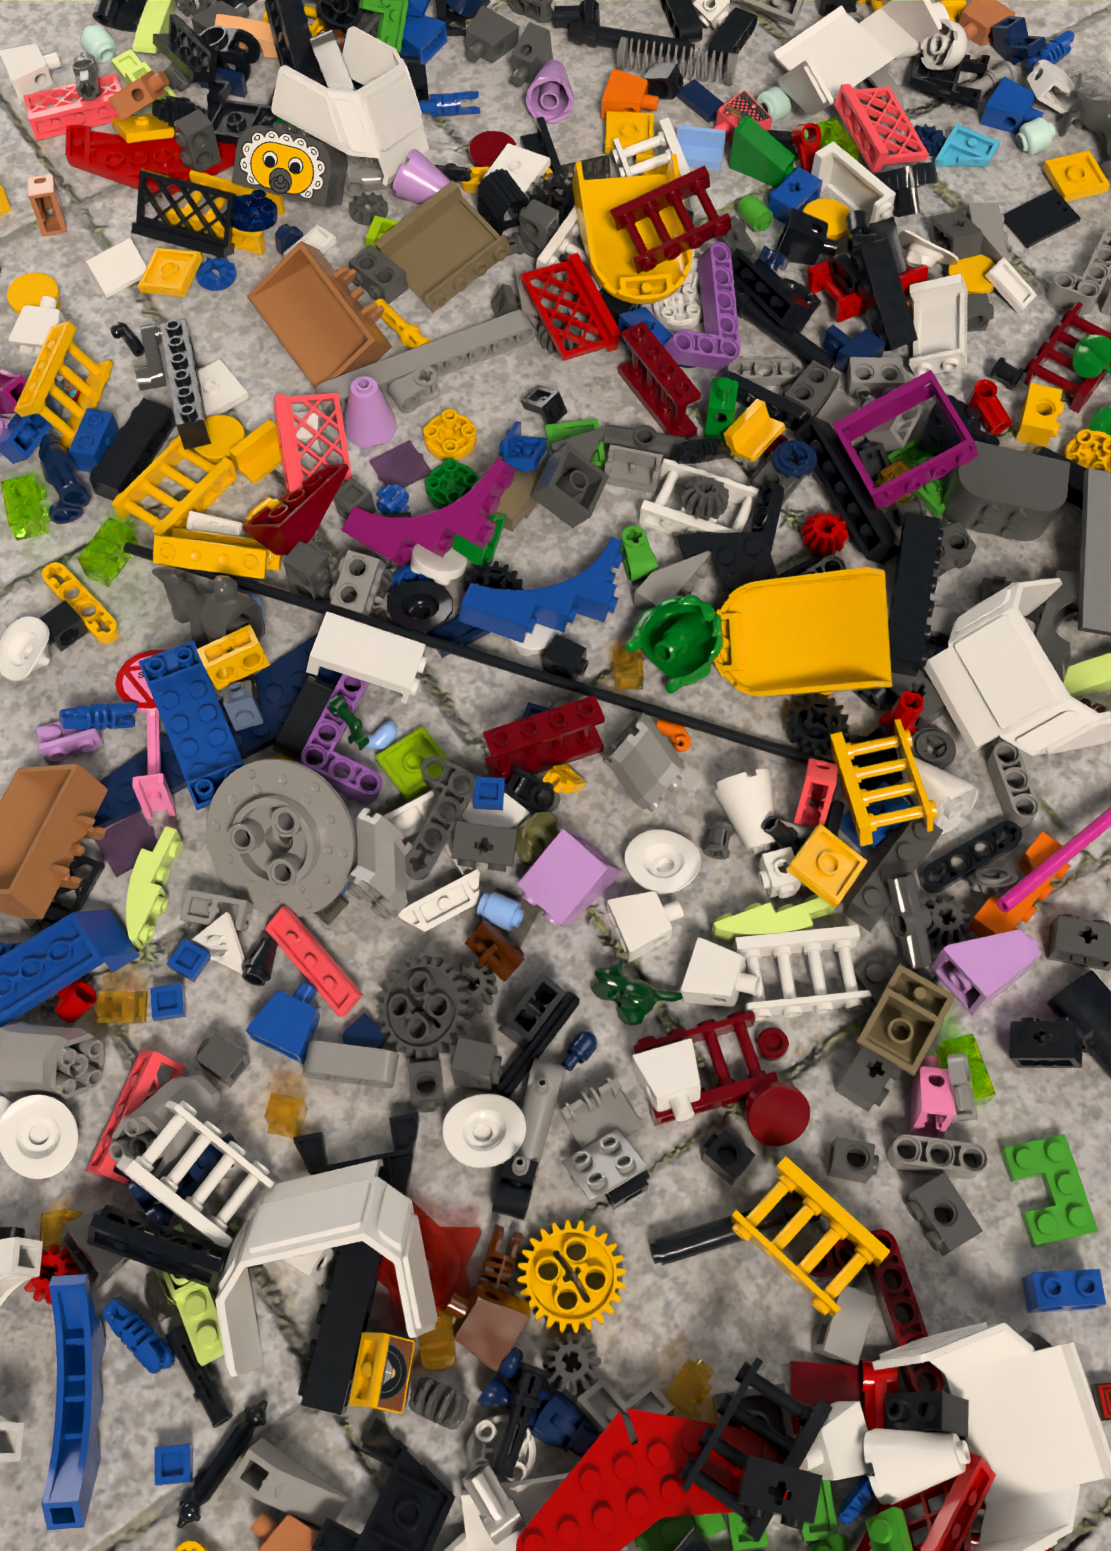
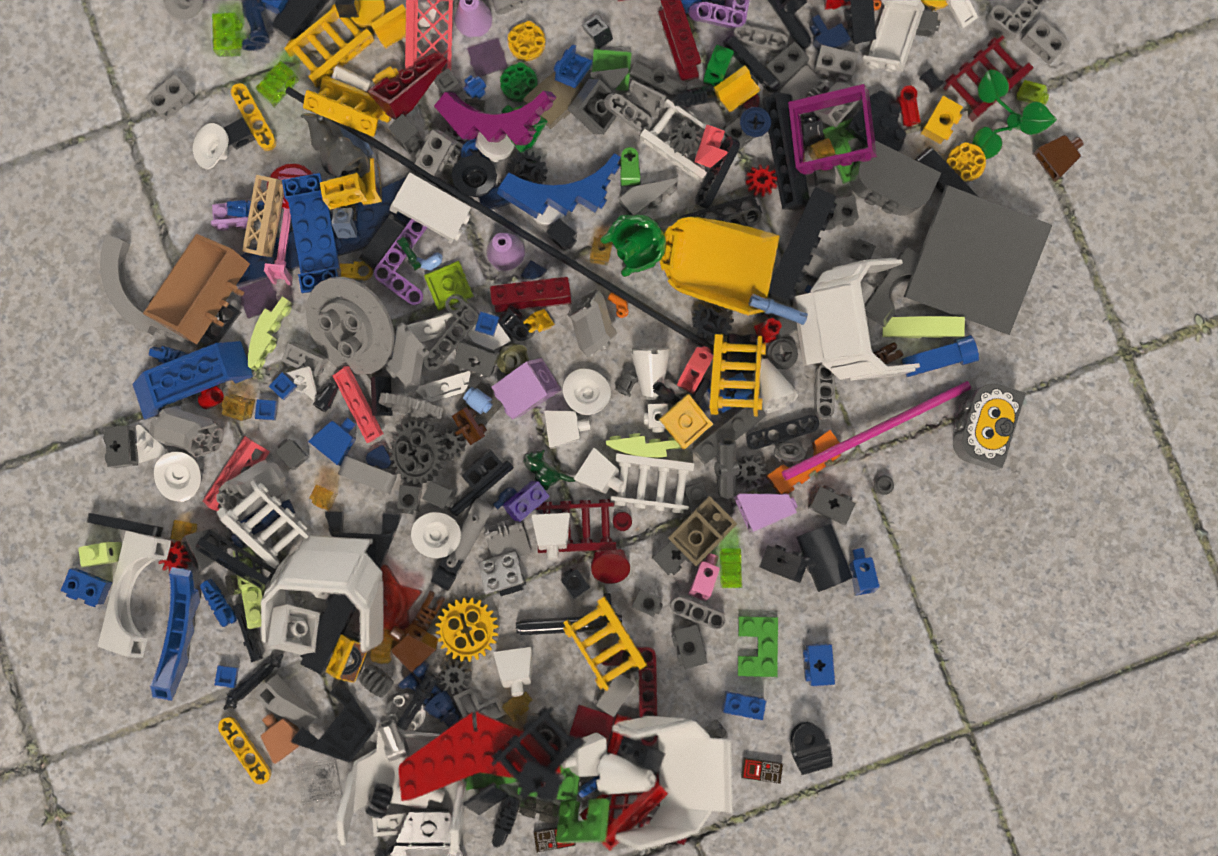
camera: 15 degrees right, 20 degrees up
black wing [677,531,778,612] -> none
light grey piece [947,1053,978,1121] -> none
none -> tan fence [242,175,284,257]
none -> white brick [267,604,320,655]
none -> yellow panel [361,158,382,205]
none -> black plate [371,377,393,417]
none -> light grey gear [379,393,443,419]
none -> lavender cone [487,233,525,271]
none -> white torso [494,647,533,696]
none -> brick [502,481,550,522]
none -> light grey beam [604,93,652,131]
none -> coral slope [694,125,728,168]
none -> medium blue pin [749,294,808,325]

